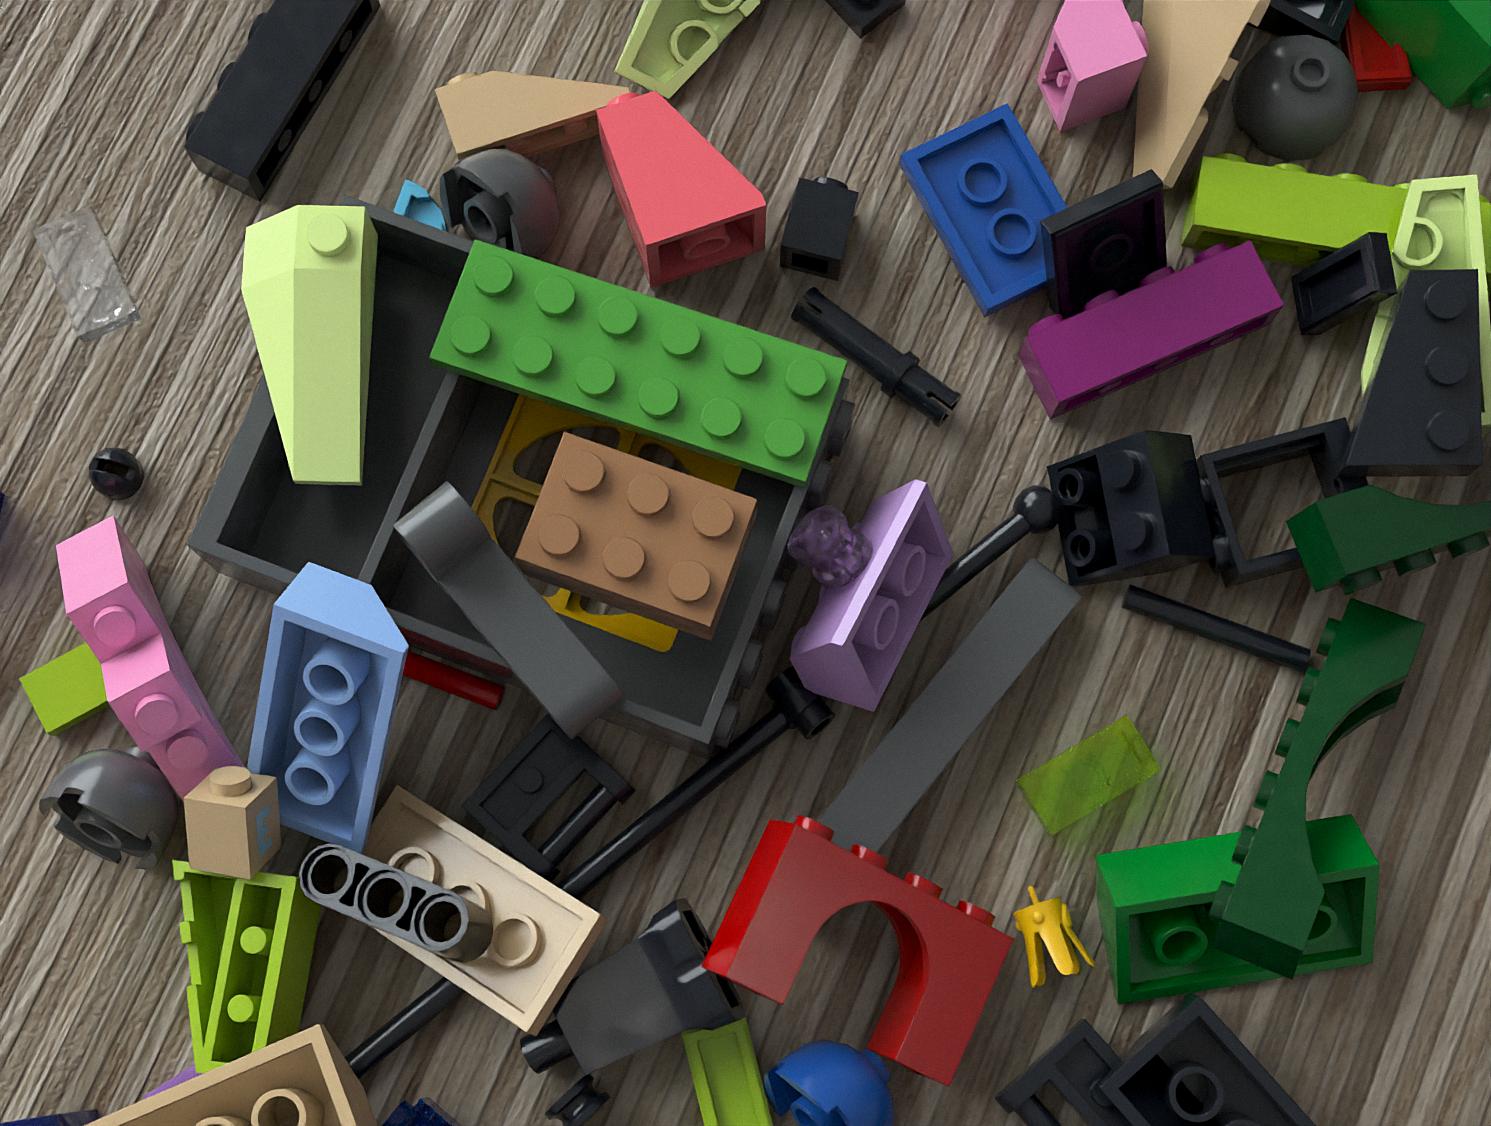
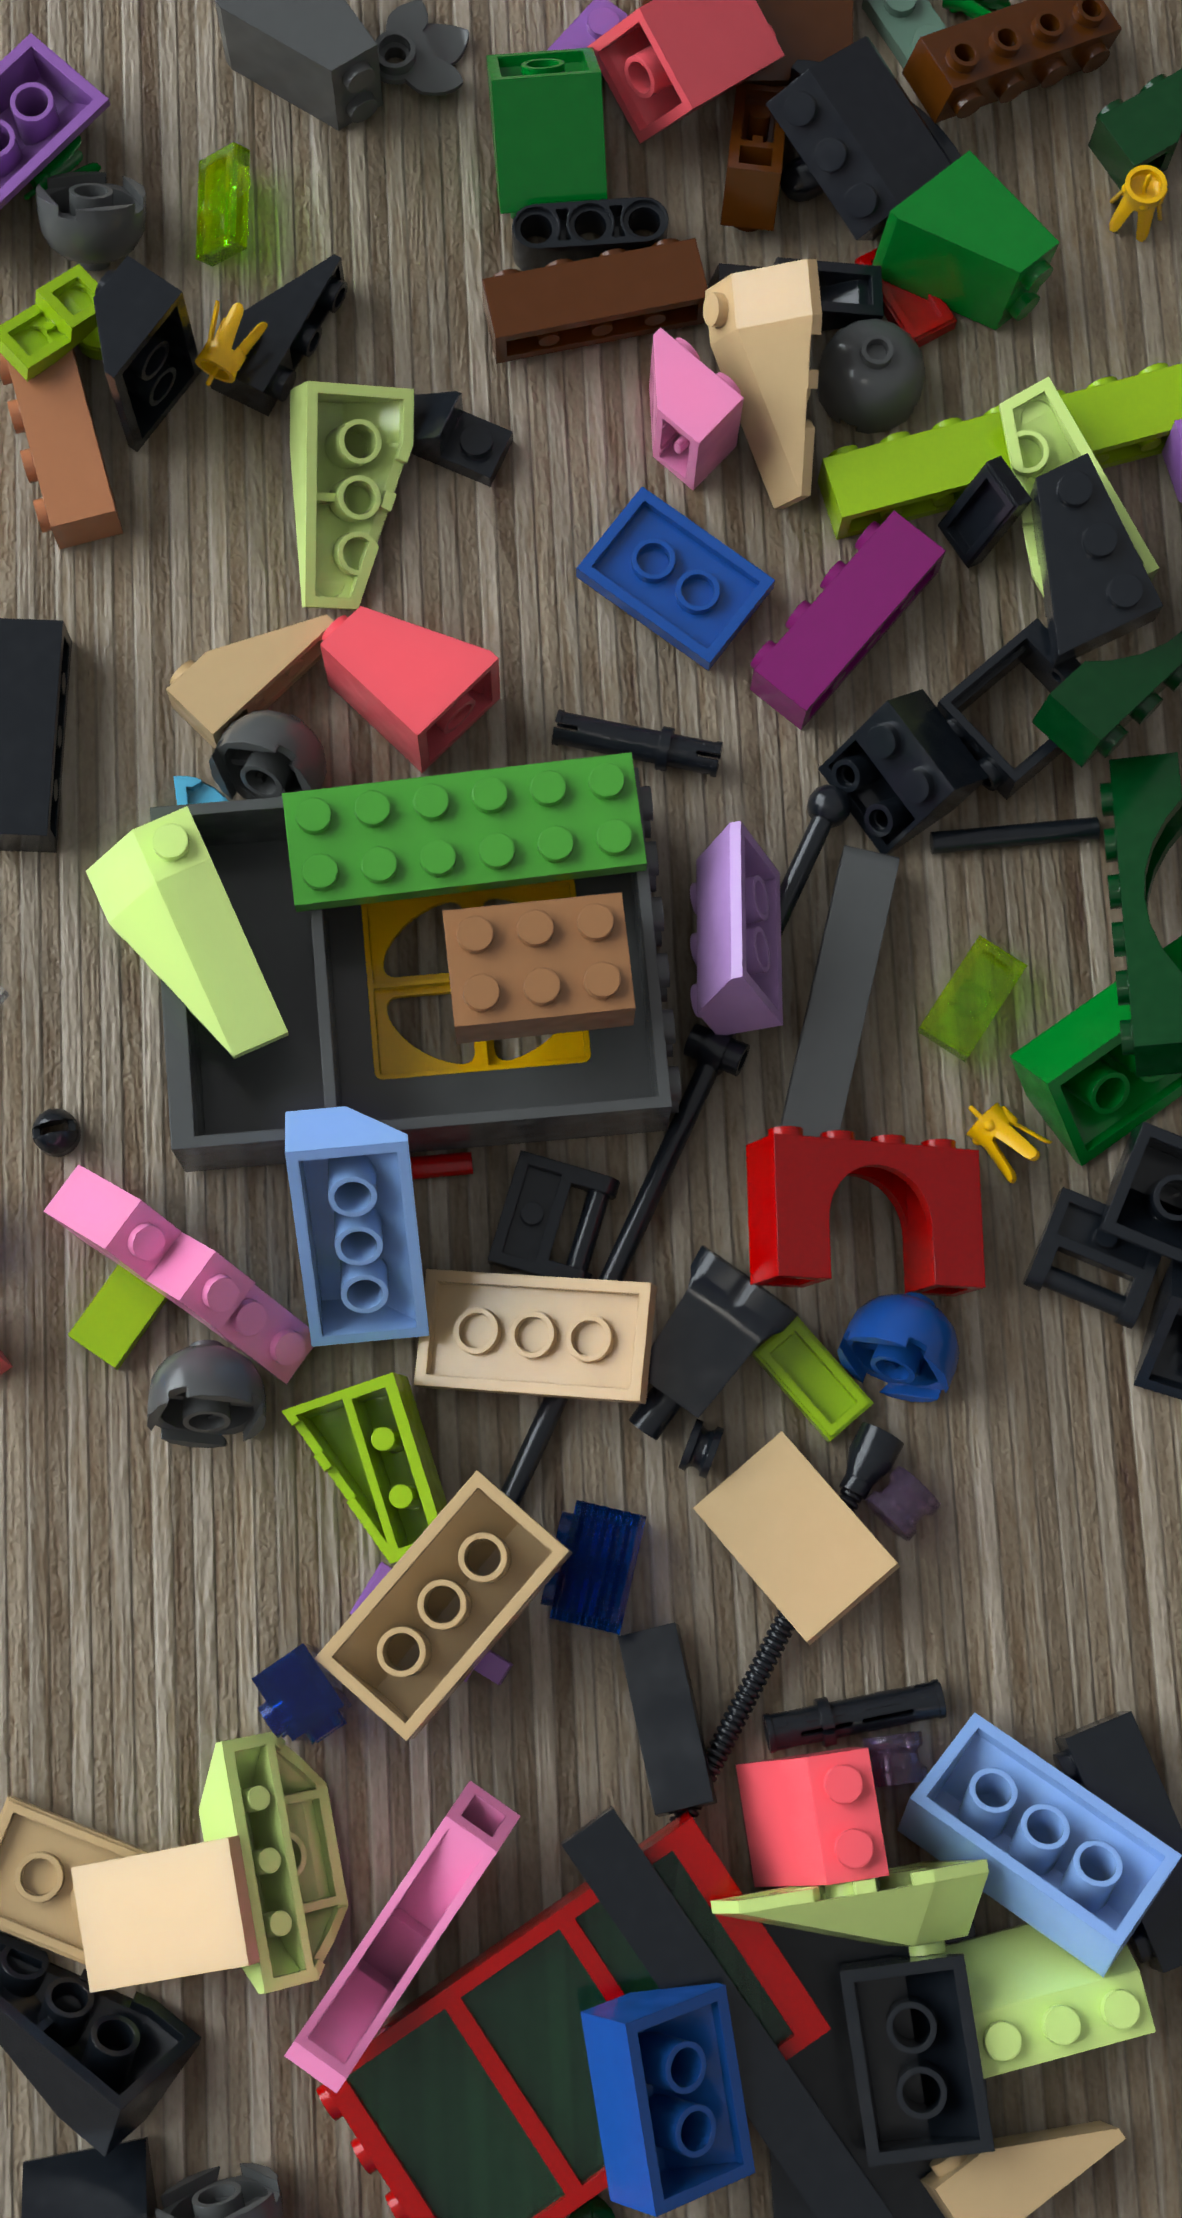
camera: 30 degrees left, 0 degrees up
tan brick [184,766,282,879] -> none
black beam [299,843,493,963] -> none
dark grey beam [392,481,625,740] -> none
black brick [779,177,859,281] -> none
clear purple wheel [788,505,873,590] -> none
black tile [1040,169,1167,319] -> none

